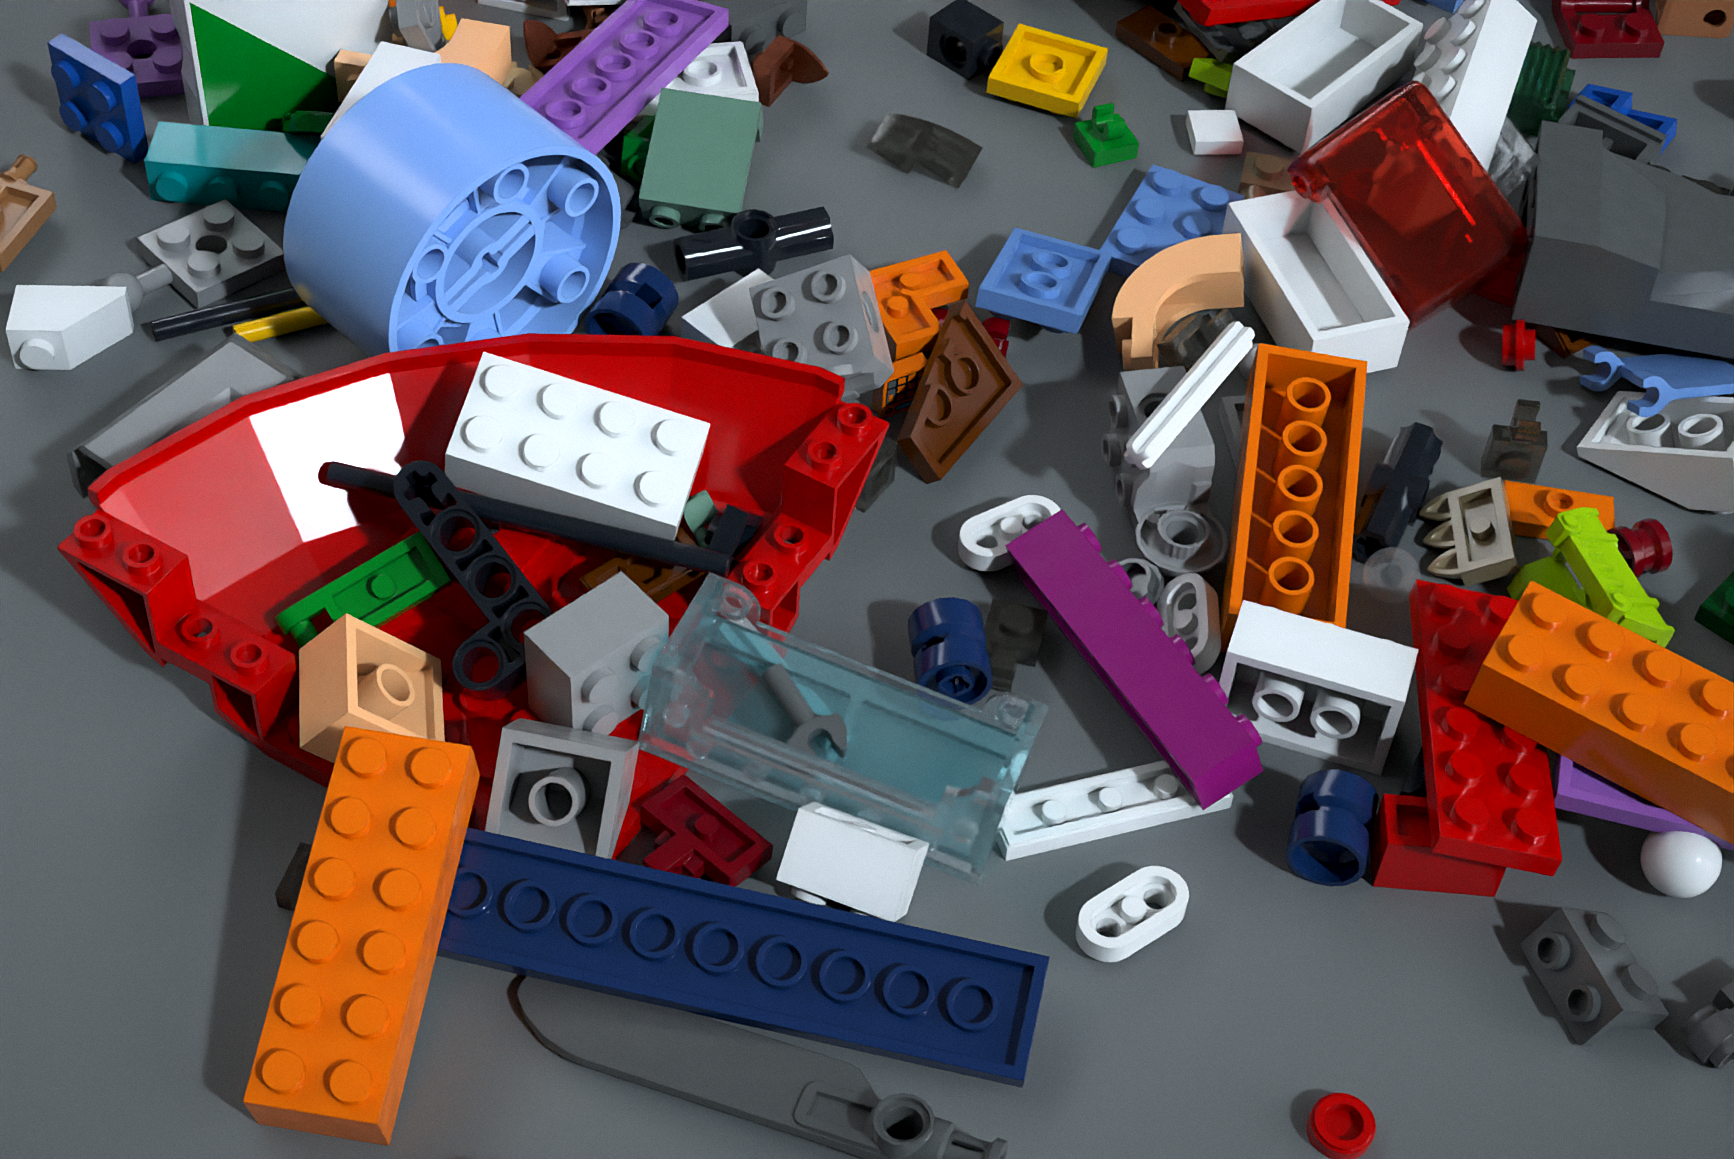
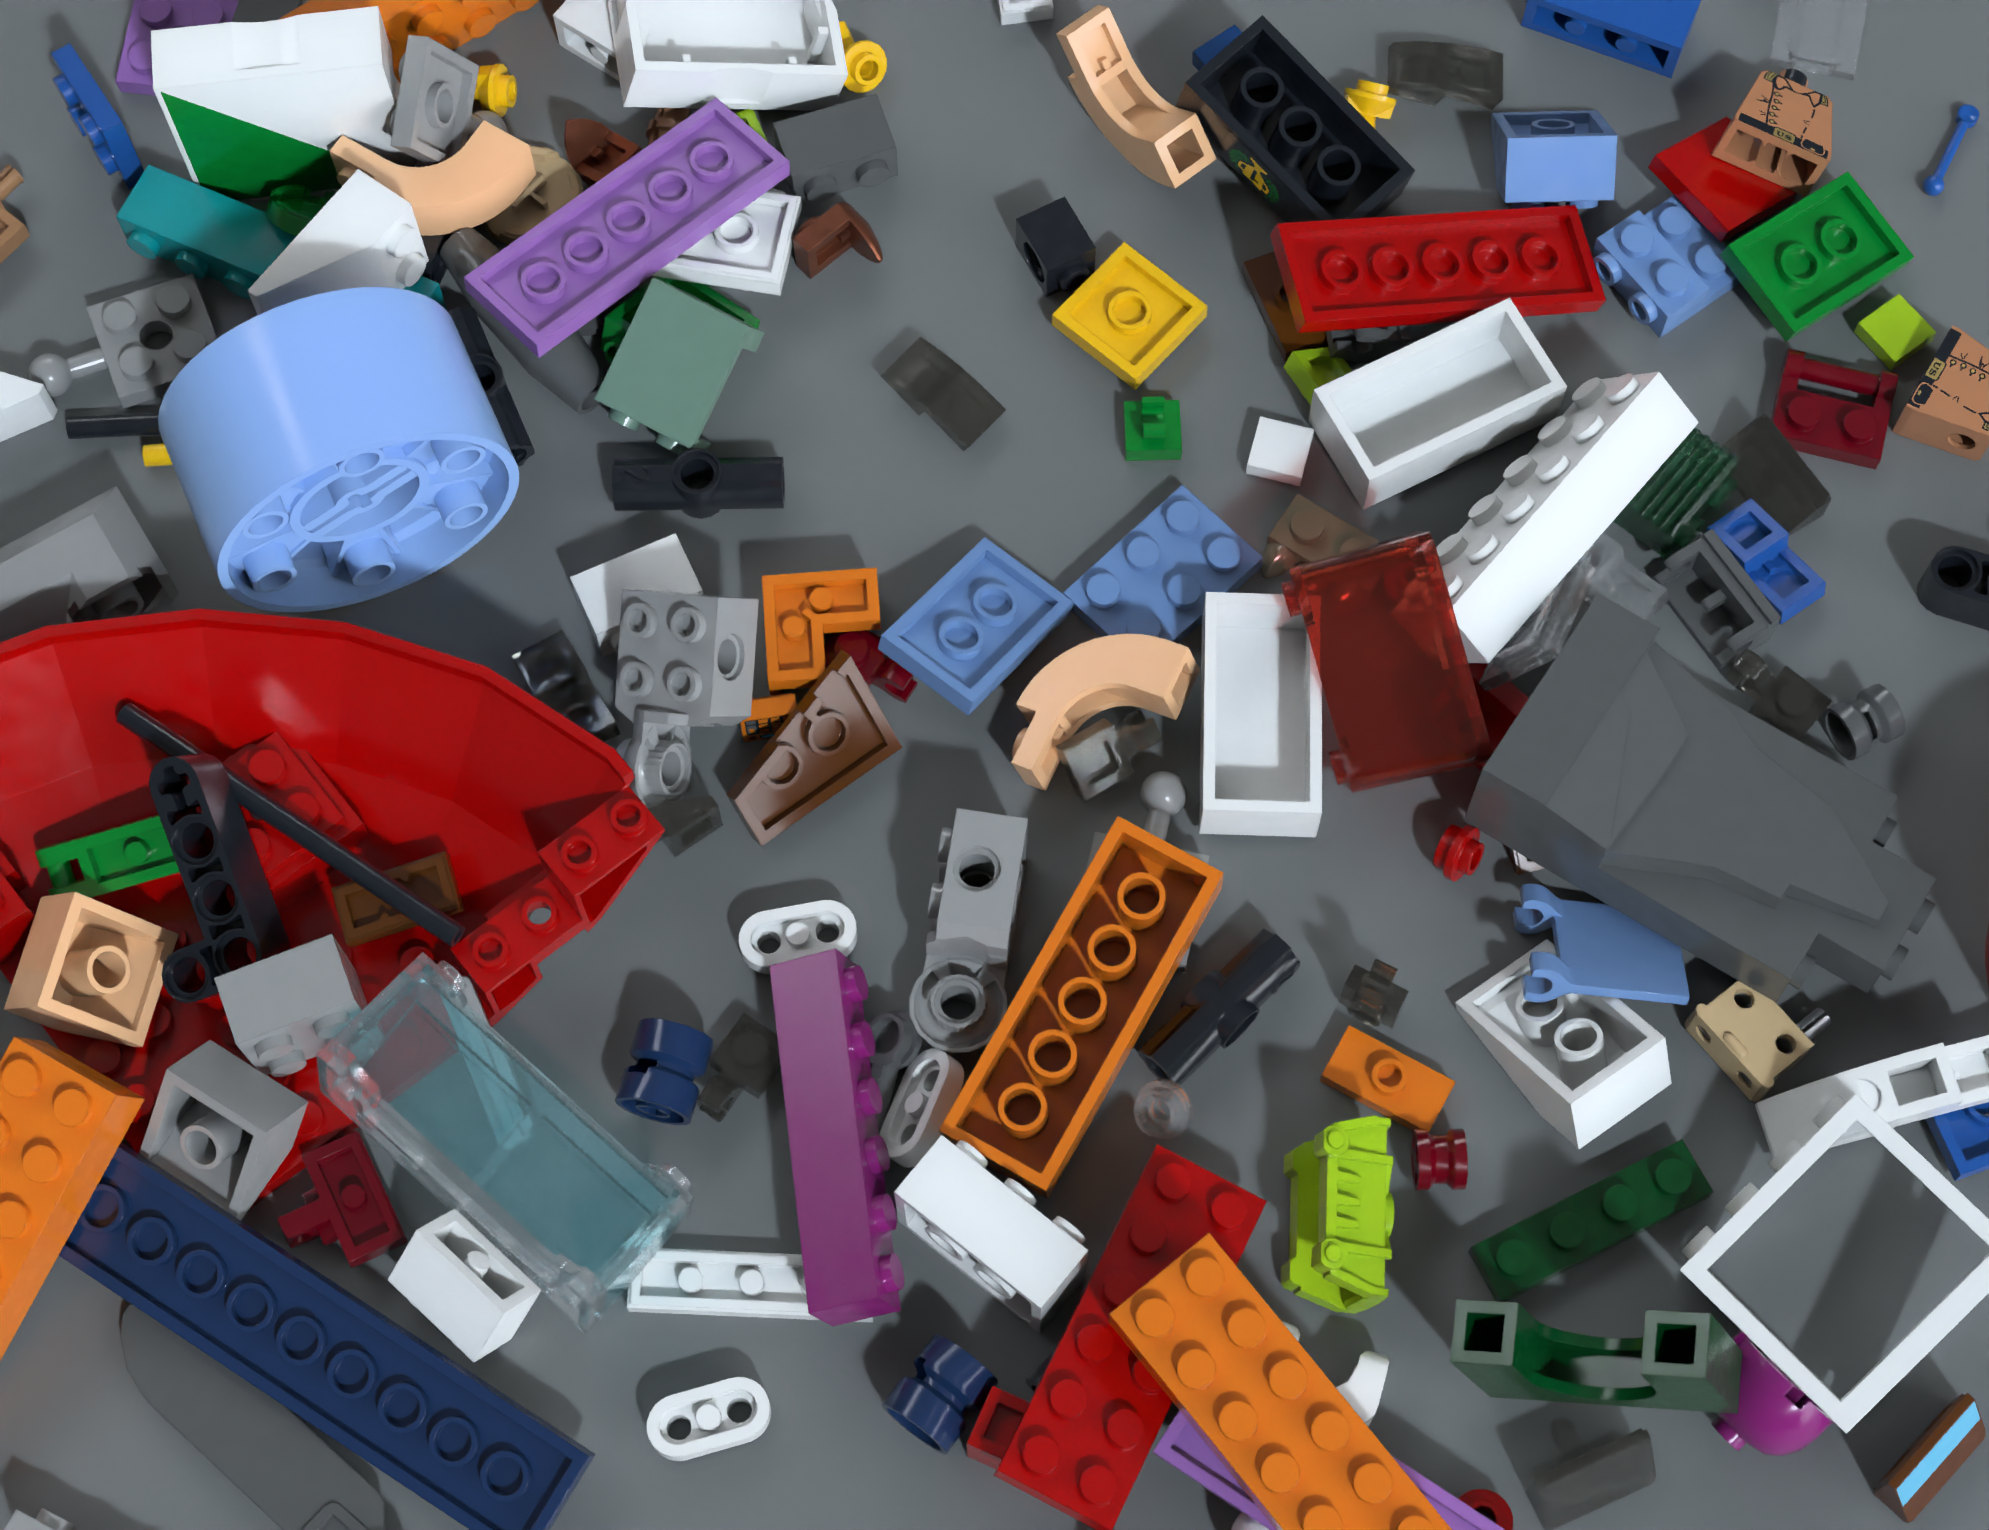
camera: 25 degrees right, 20 degrees up
white piece [444,351,710,541] -> none
dark blue wheel [585,263,678,336] -> none
sand green hand [683,490,718,576] -> none
black plate [705,504,763,569] -> none
dark grey bar [762,663,847,774] -> none
white axle [1124,321,1255,470] -> none
dark tan plate [1419,477,1521,587] -> none
none -> clear smoke slope [1711,414,1831,536]

